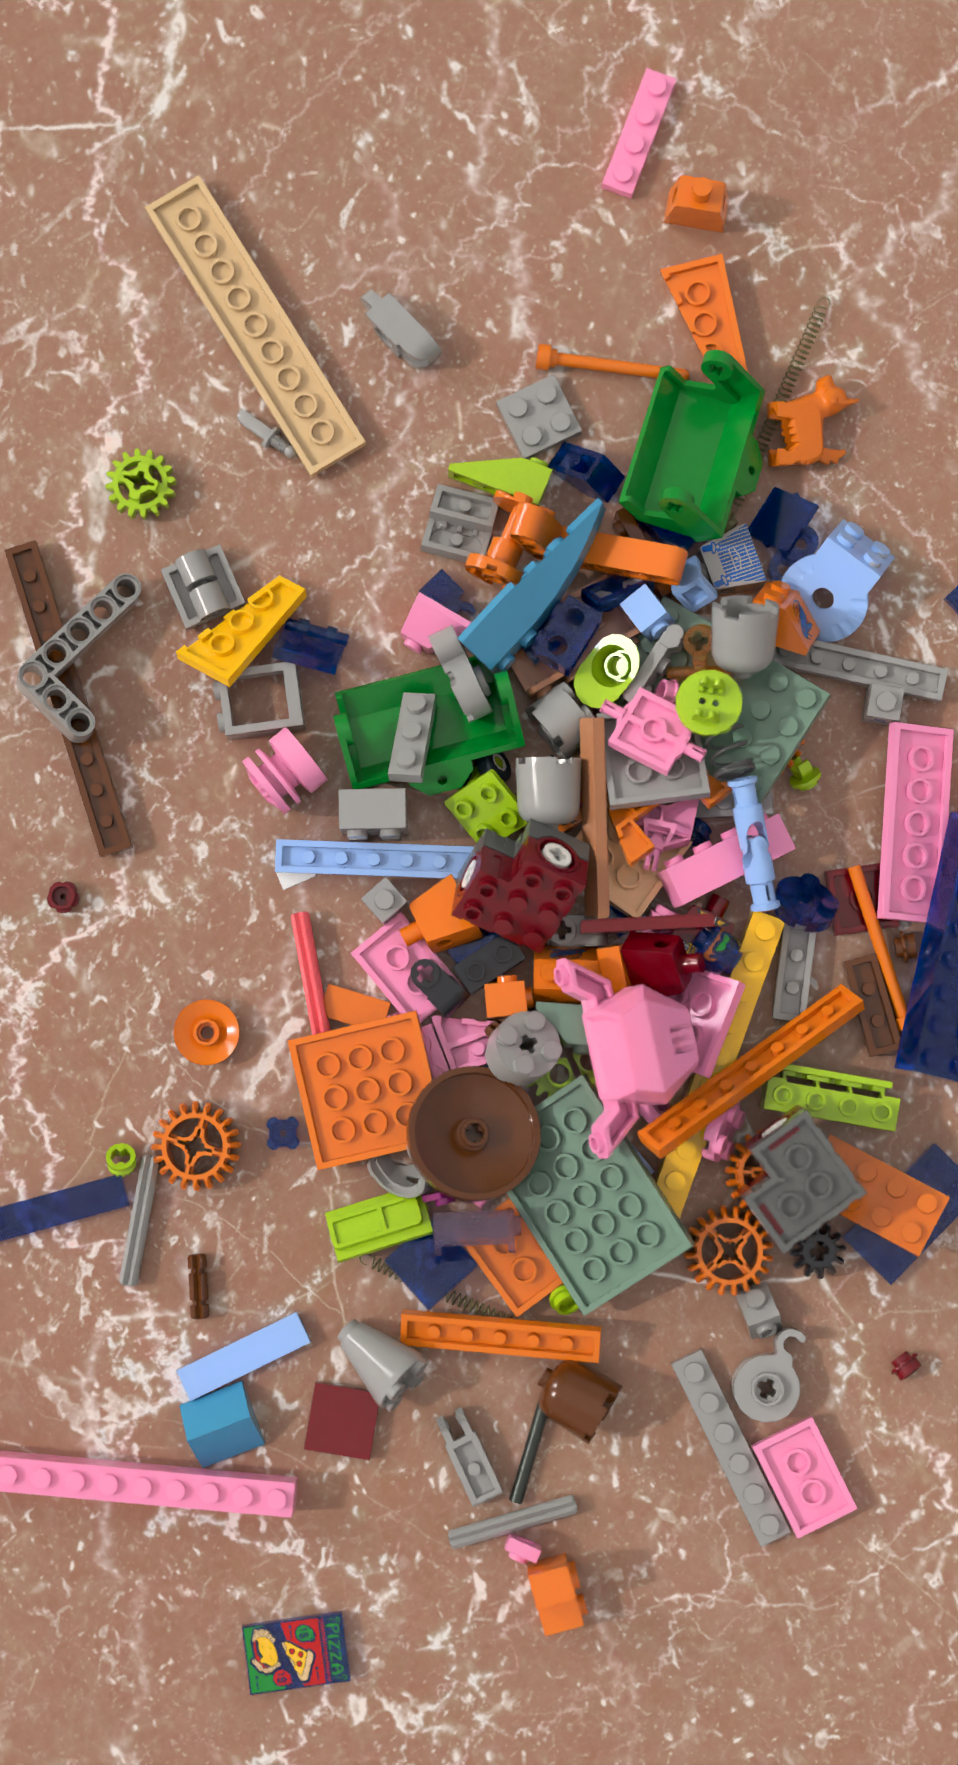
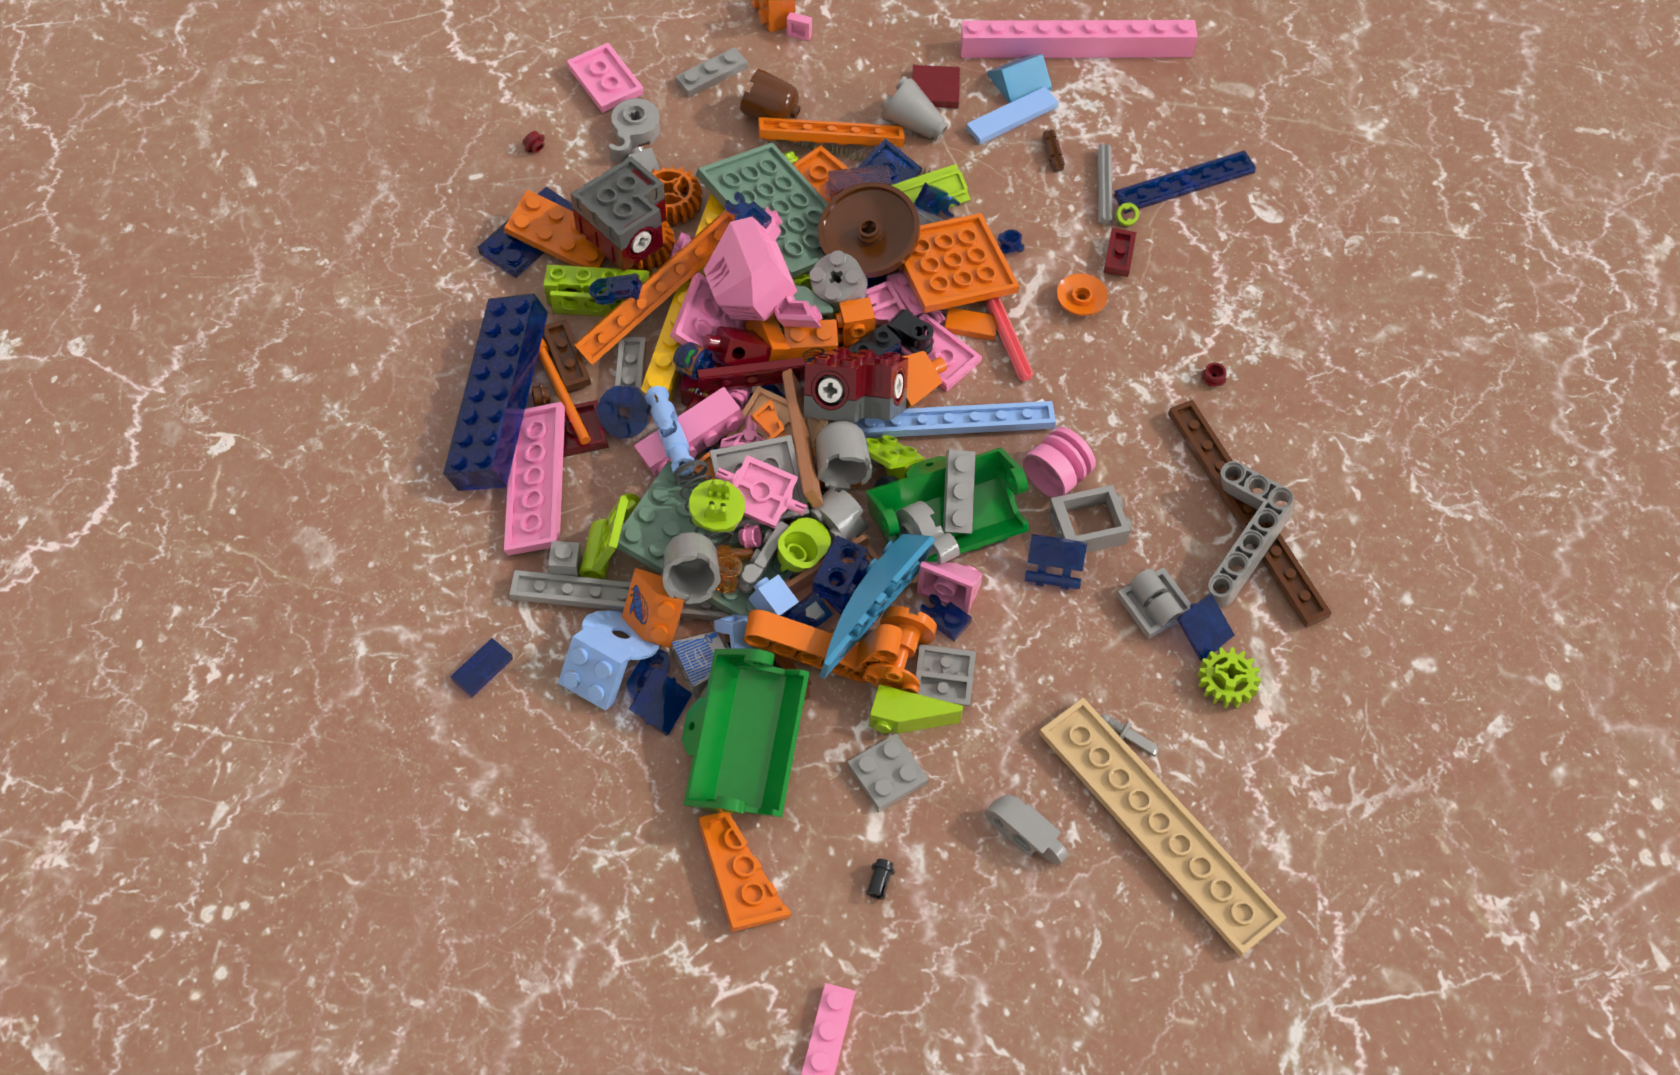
camera: 170 degrees right, 25 degrees down
orange gear [151,1101,242,1191] -> none
yellow wing [176,575,307,687] -> none
light grey brick [339,788,408,842] -> none
light grey brick [361,877,409,925] -> none
light grey hinge [436,1407,503,1507] -> none
light grey axle [448,1495,578,1549] -> none
pearl dark grey bar [509,1403,547,1504] -> none
orange piece [535,343,690,380] -> none
clear blue slope [548,442,625,503] -> none
orange torso [664,175,729,233] -> none
light grey plate [671,1348,791,1547] -> none
olive piece [733,297,831,514] -> none
orange animal [767,375,859,467] -> none
none -> lime piece [579,495,628,579]
none -> clear blue piece [589,274,642,305]
none -> light grey plate [675,47,748,98]
none -> clear blue plate [725,192,772,228]
none -> black pin [866,858,895,900]
none -> clear blue plate [914,182,960,218]
none -> dark red plate [1103,228,1137,277]
none -> clear blue piece [1177,594,1235,661]

